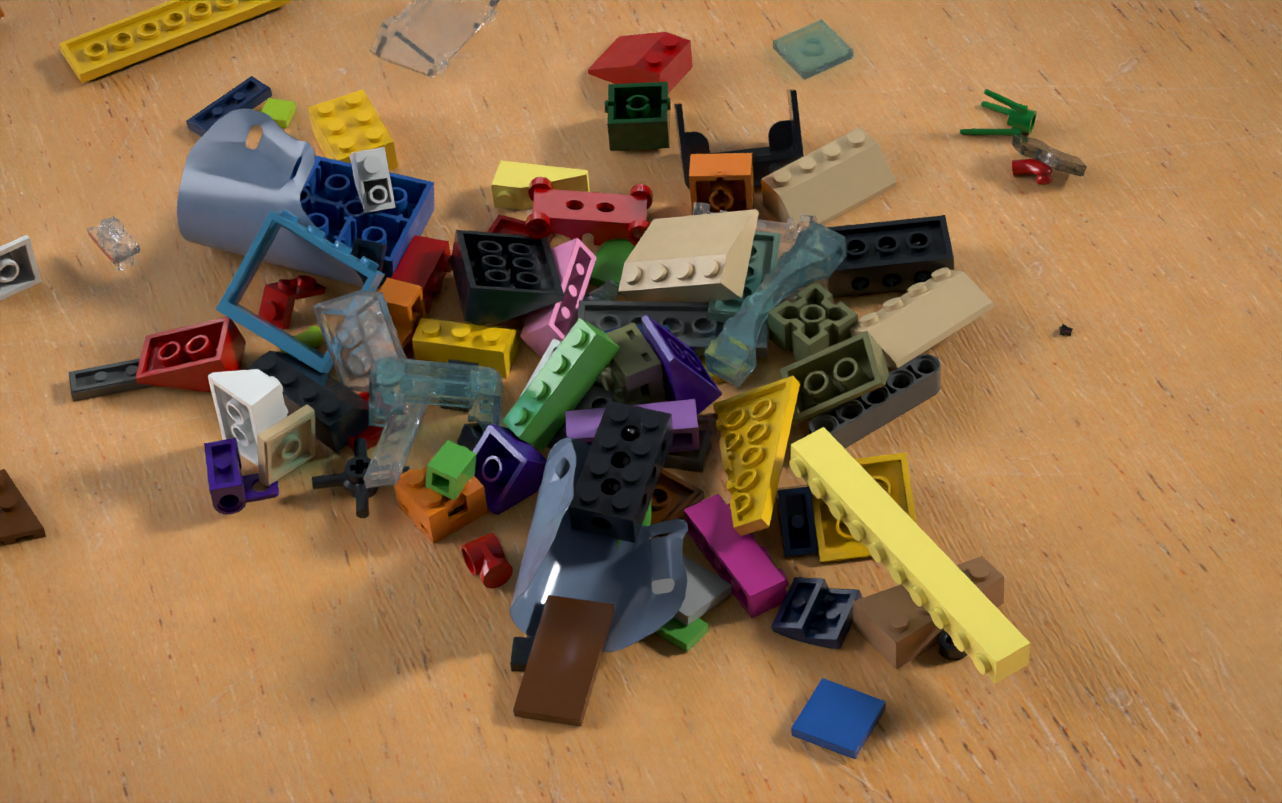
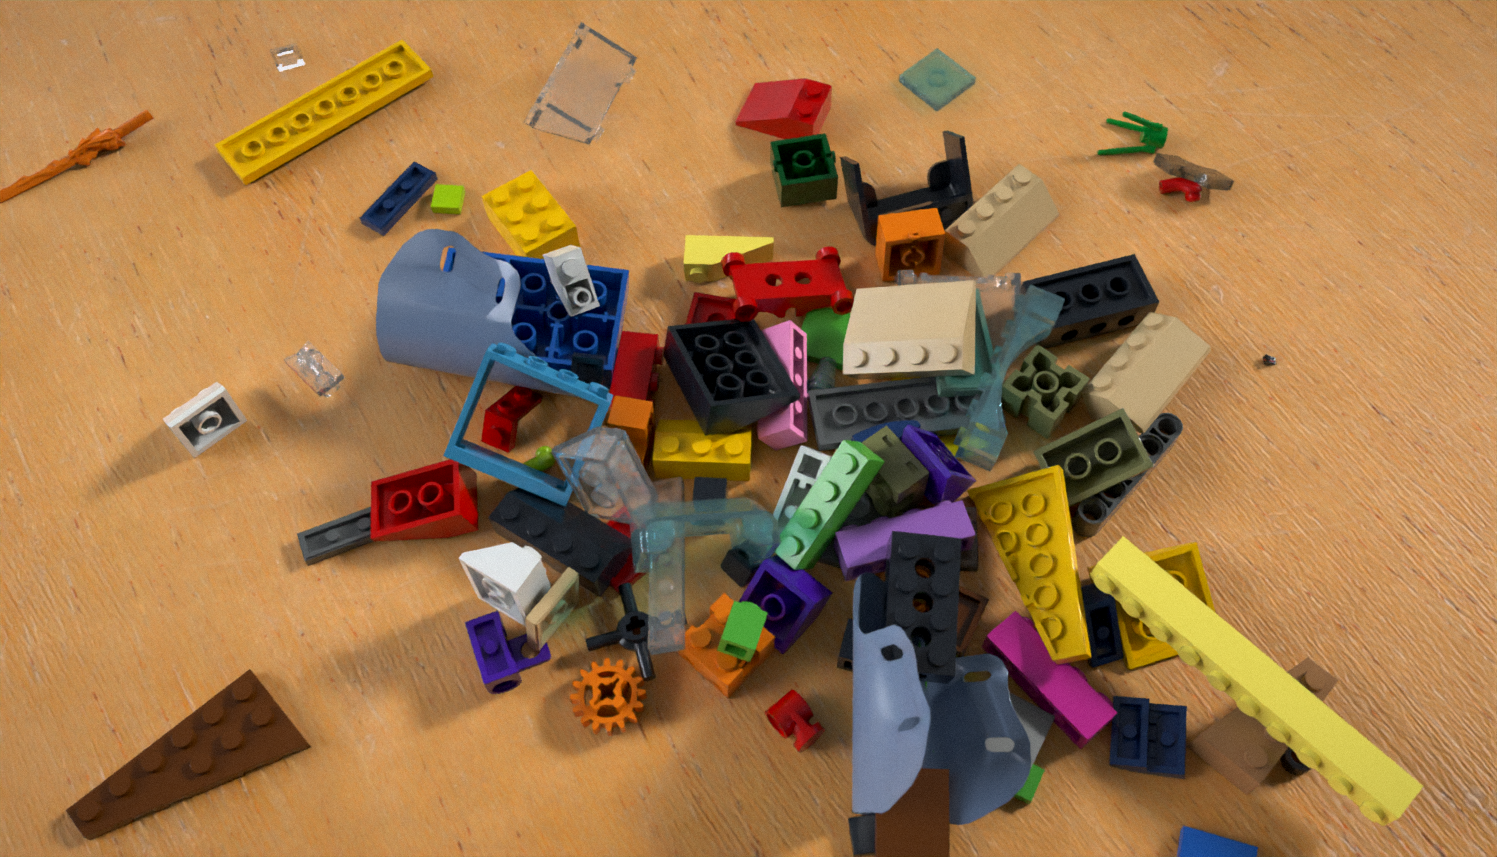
camera: 15 degrees left, 15 degrees up
none -> orange gear [570,658,647,736]

